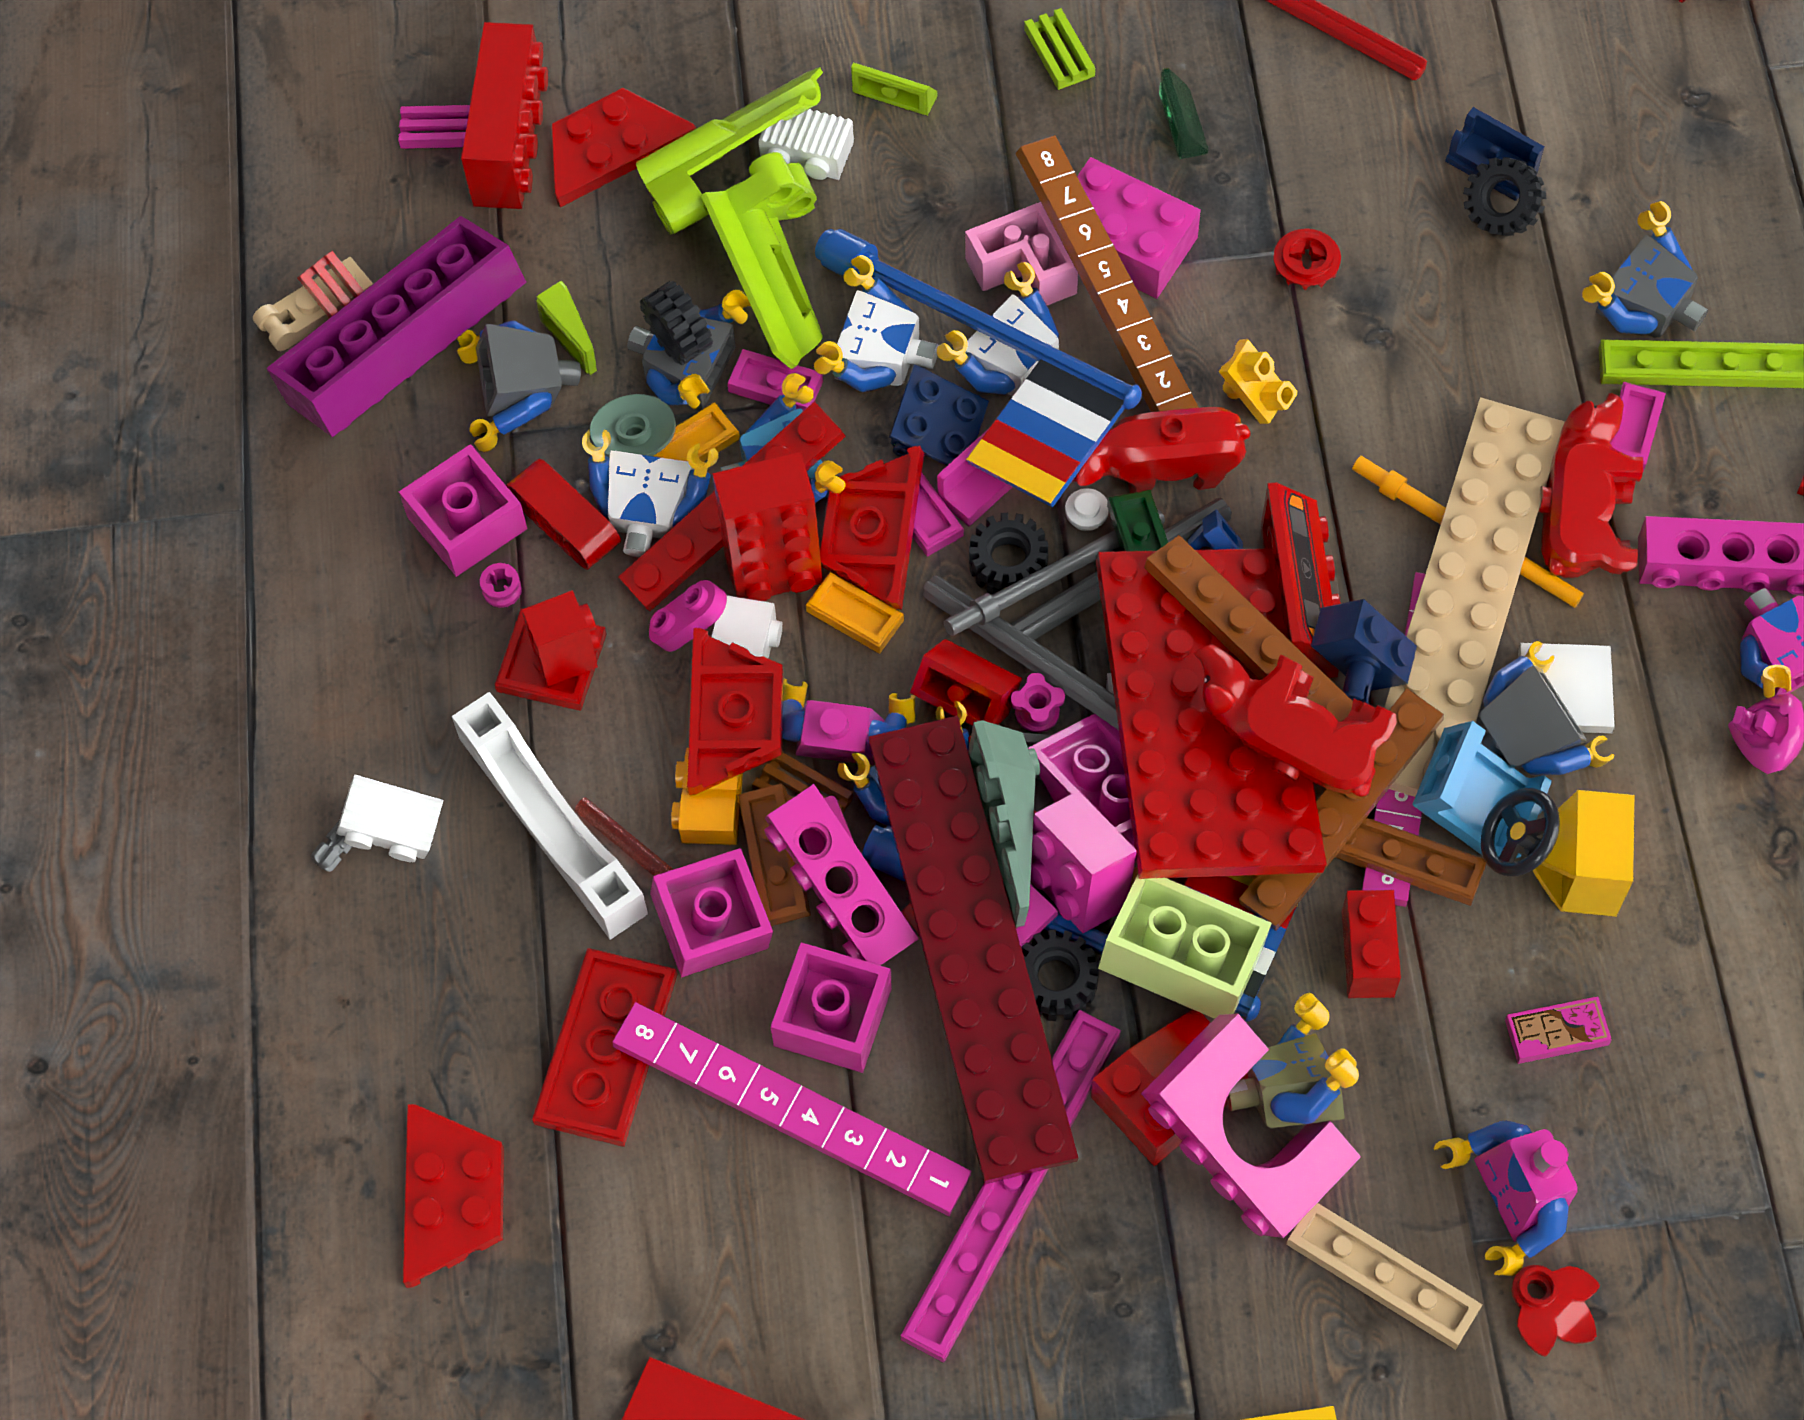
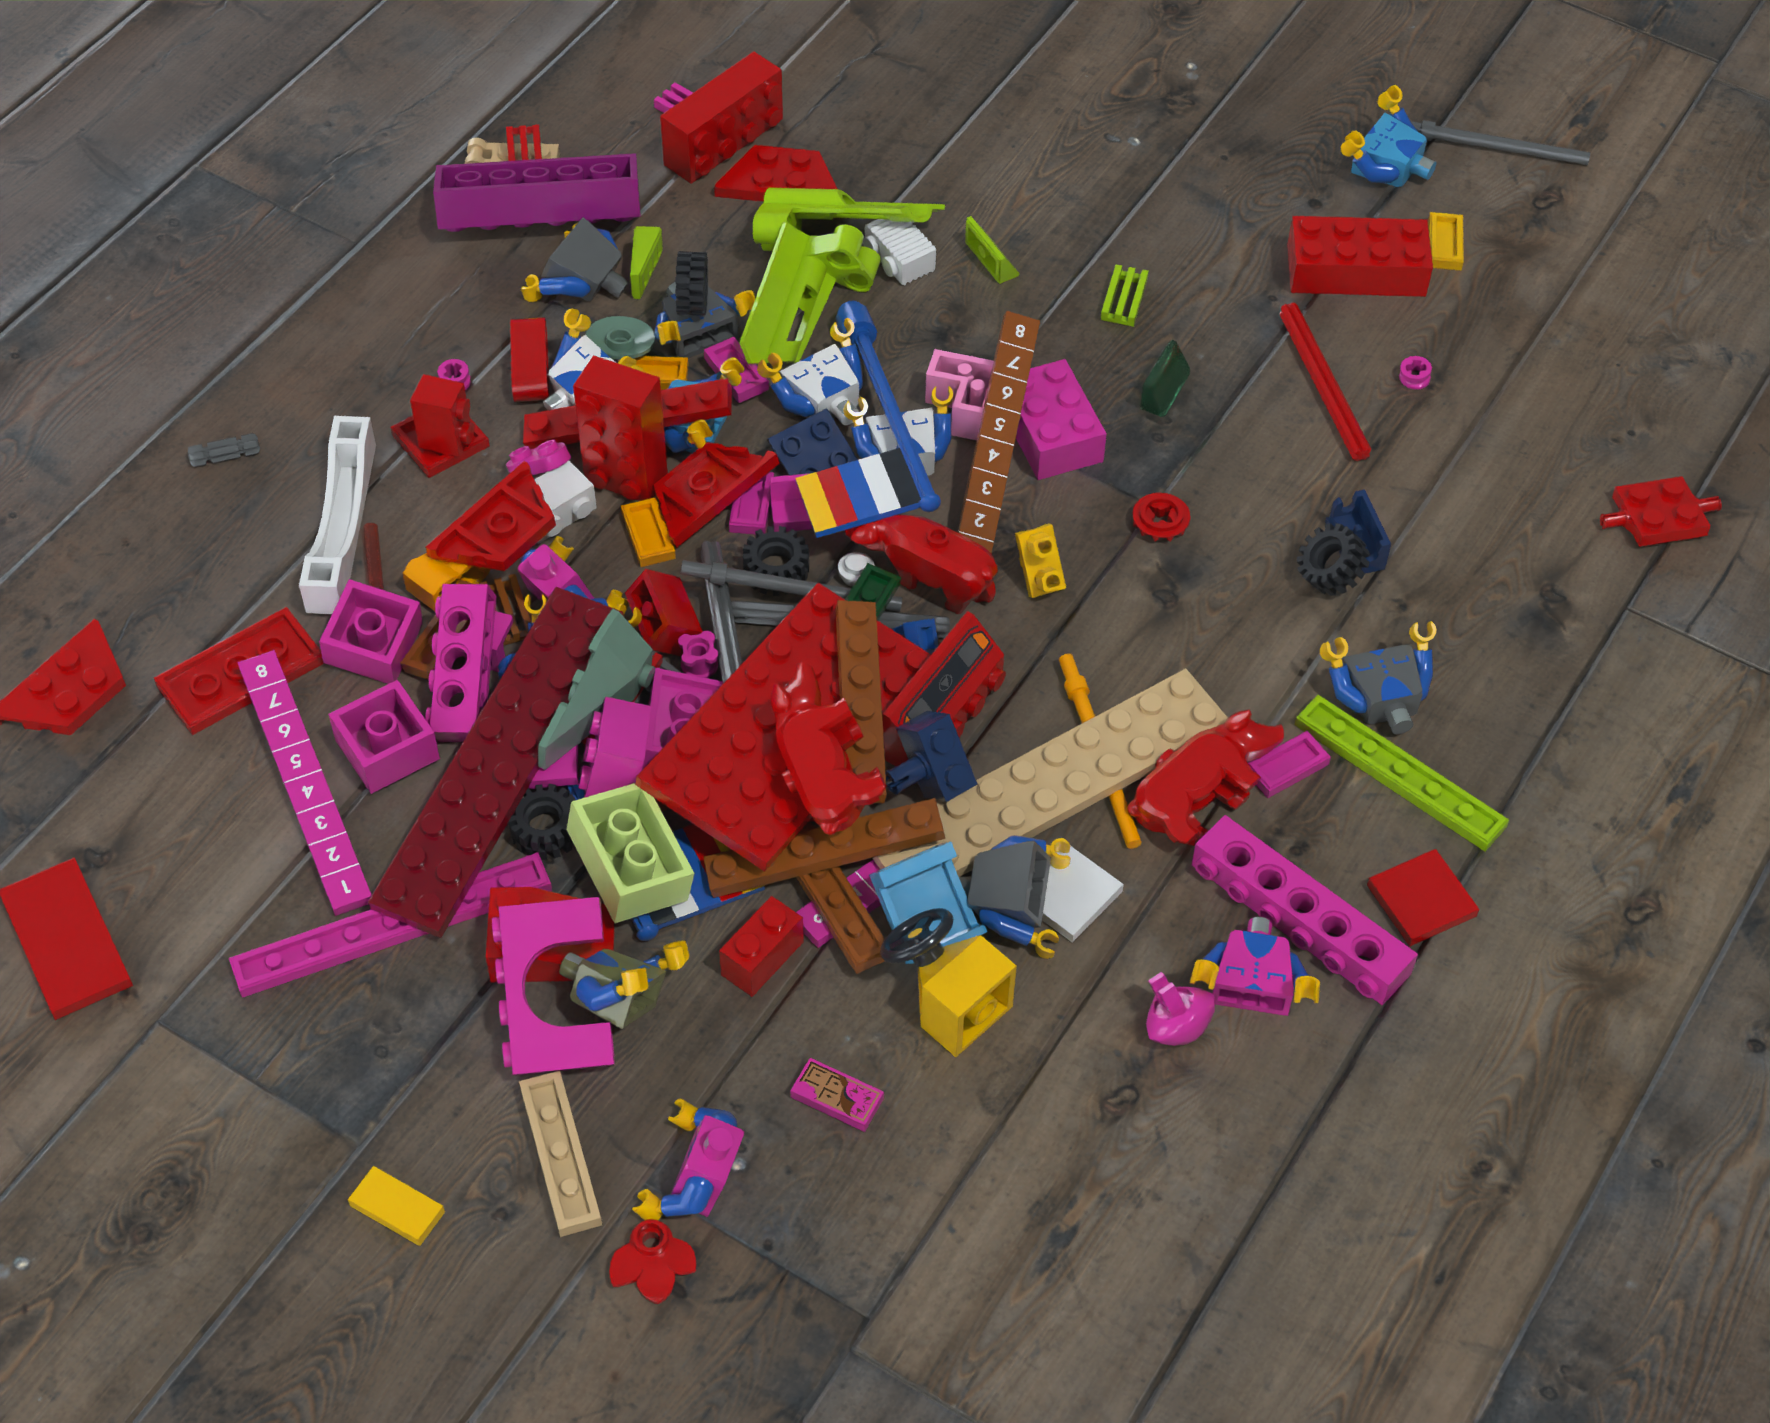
camera: 35 degrees right, 10 degrees down
white brick [336,774,443,862] -> none
dark pink brick [399,444,528,577] -> none

